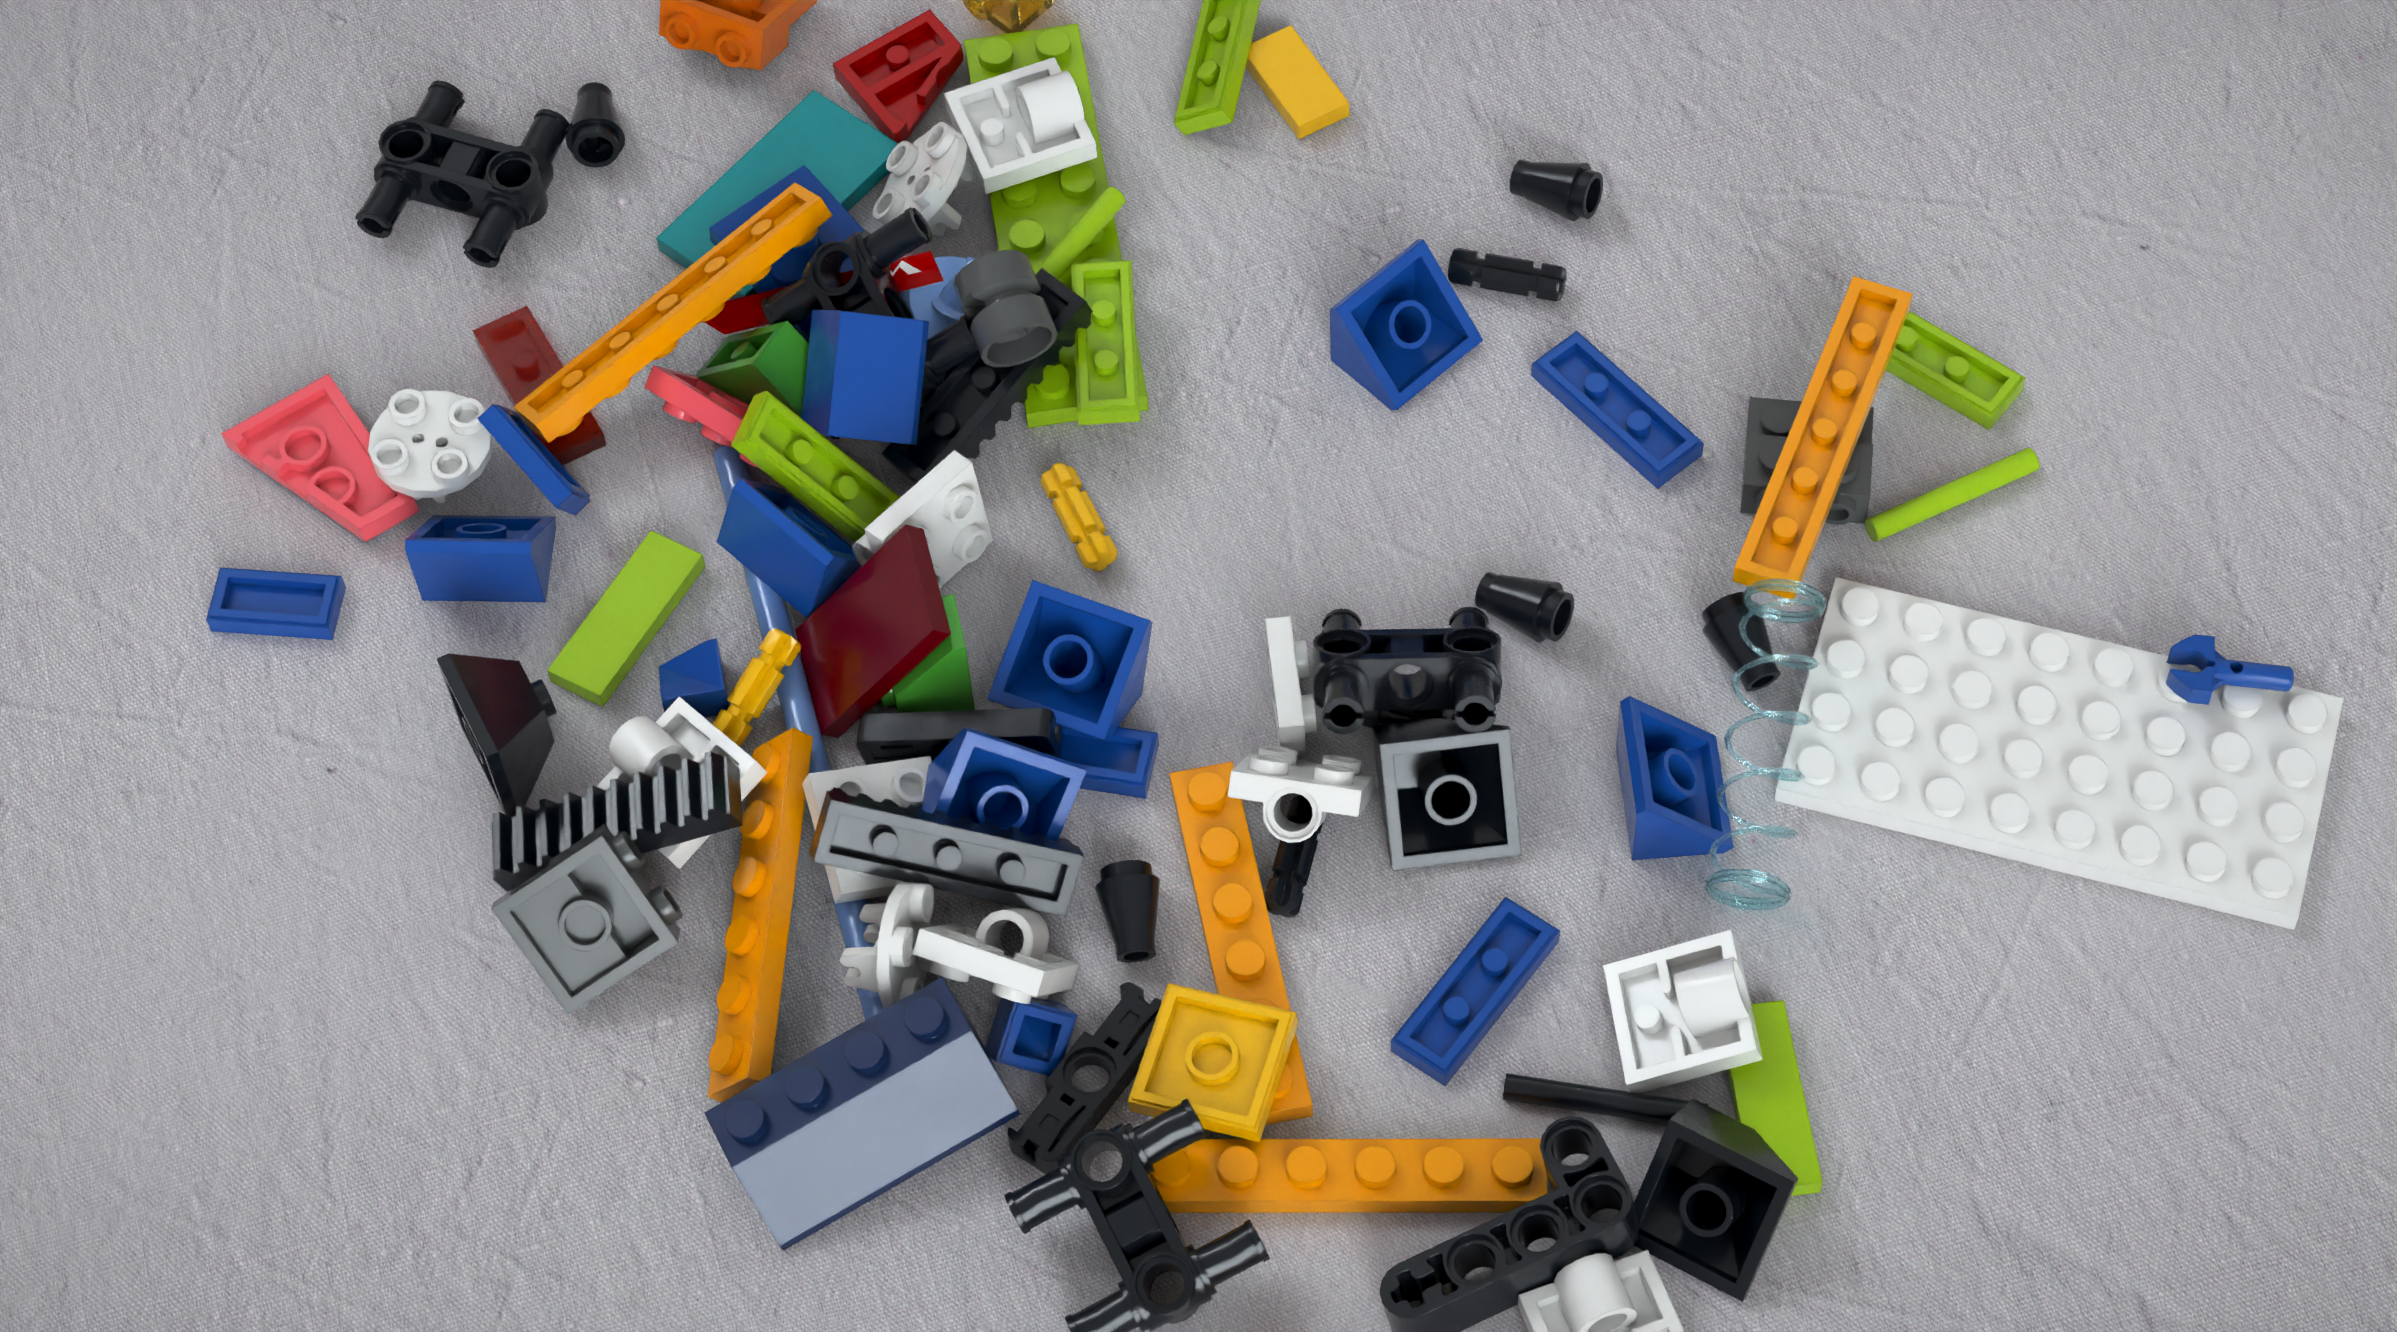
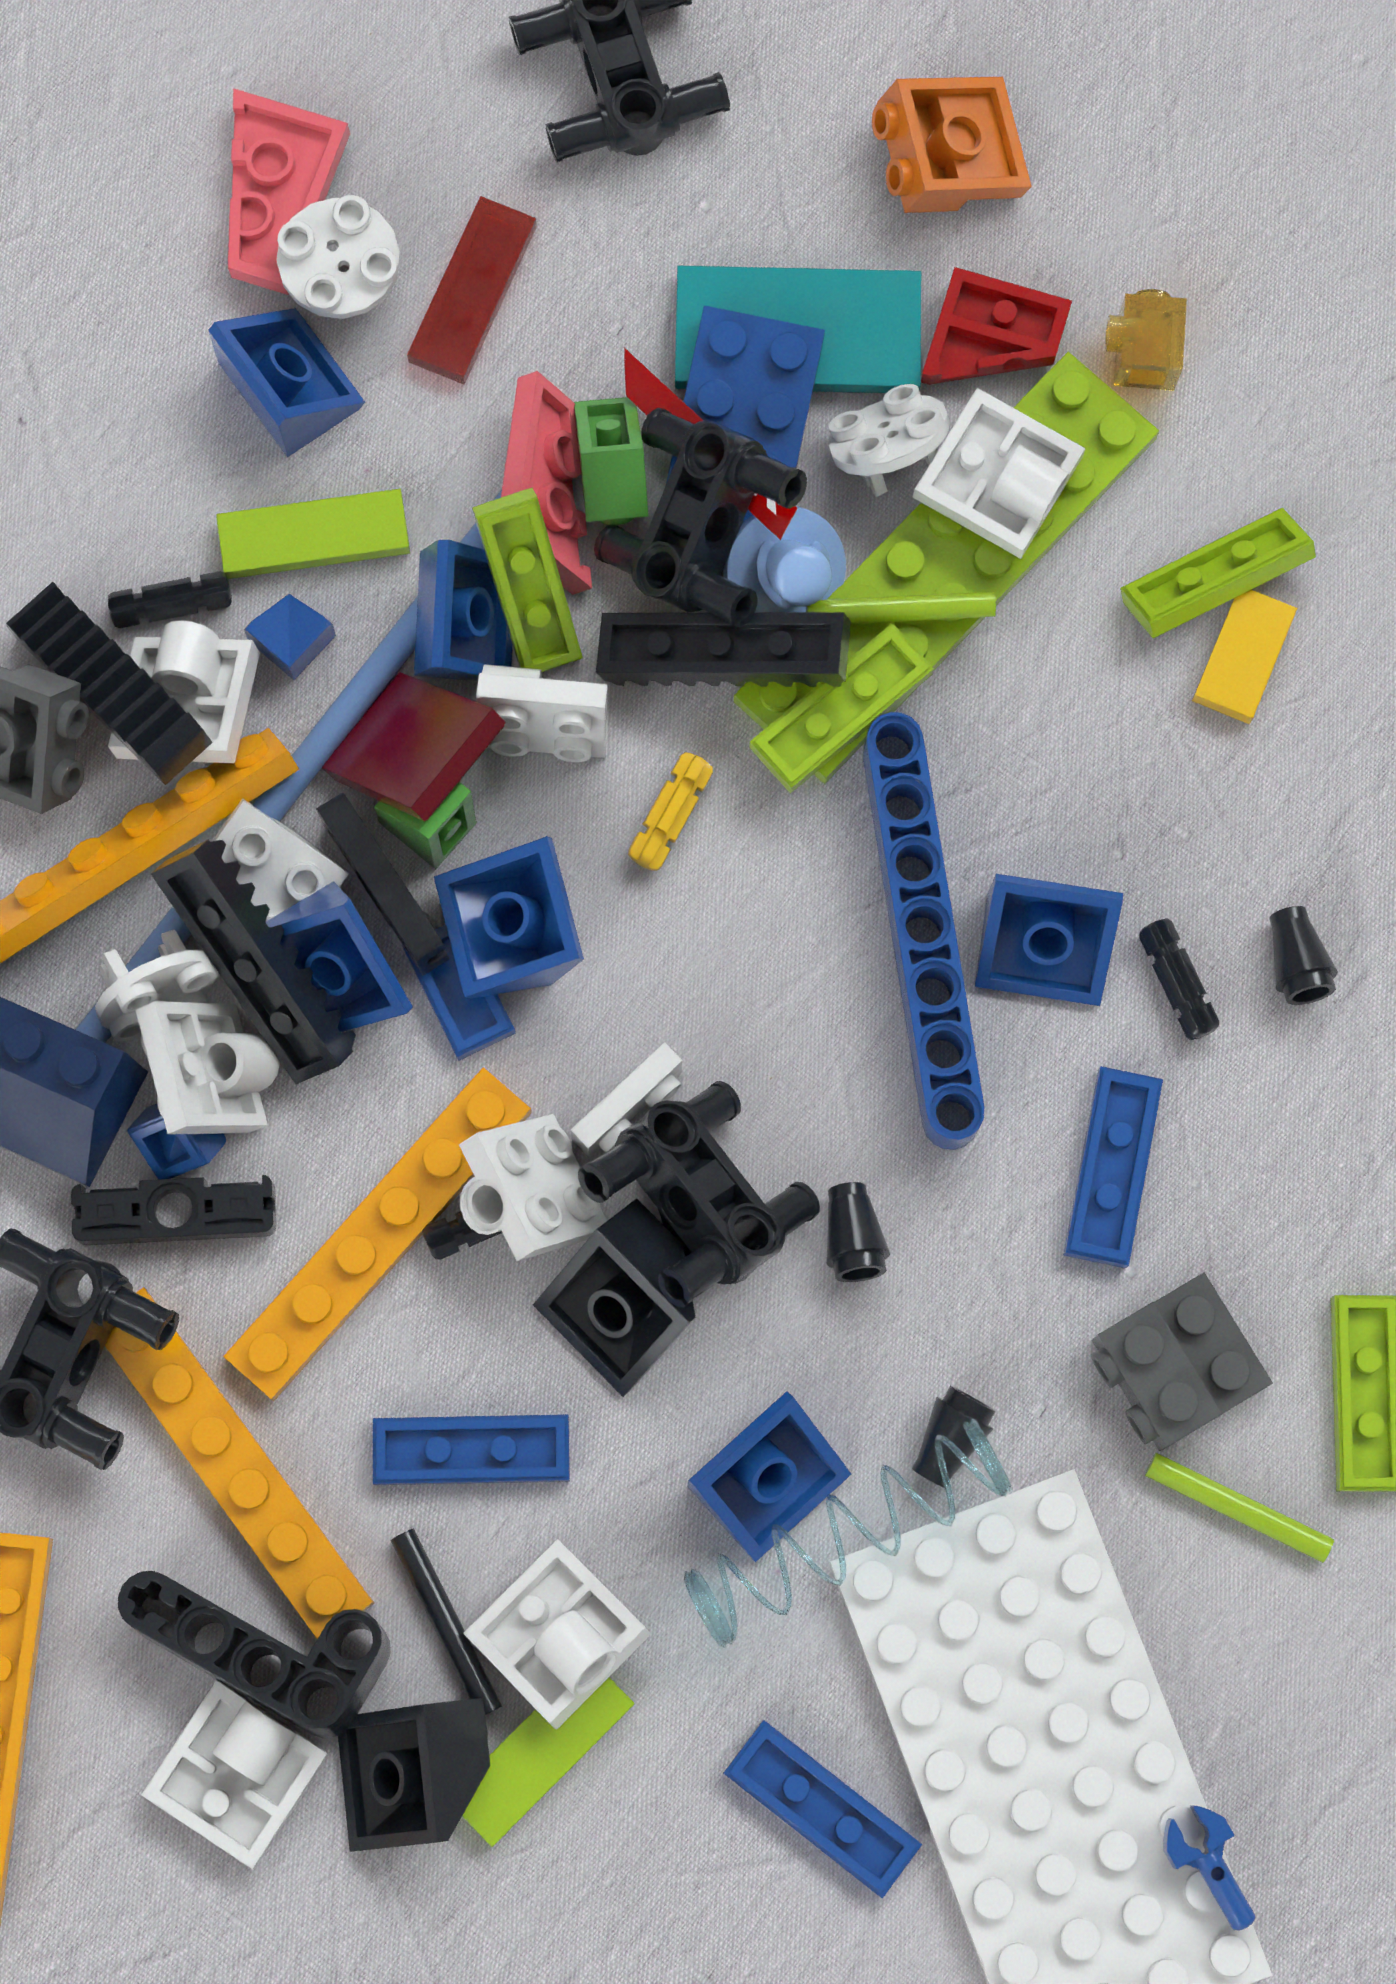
camera: 45 degrees right, 20 degrees up
blue tile [206,567,346,640] -> none
black slope [437,653,557,817] -> none
blue tile [477,404,591,516] -> none
light orange plate [513,182,833,443] -> none
black cone [566,82,625,167] -> none
yellow axle [712,628,801,747] -> none
blue slope [801,309,929,445] -> none
dark grey wheel [953,250,1058,367] -> none
black cone [1095,860,1160,963] -> none
yellow tile [1127,983,1298,1142] -> none
light orange plate [1732,276,1913,601] -> none
none -> black axle [108,571,232,628]
none -> blue tile [723,1720,922,1899]
none -> blue beam [863,712,985,1150]

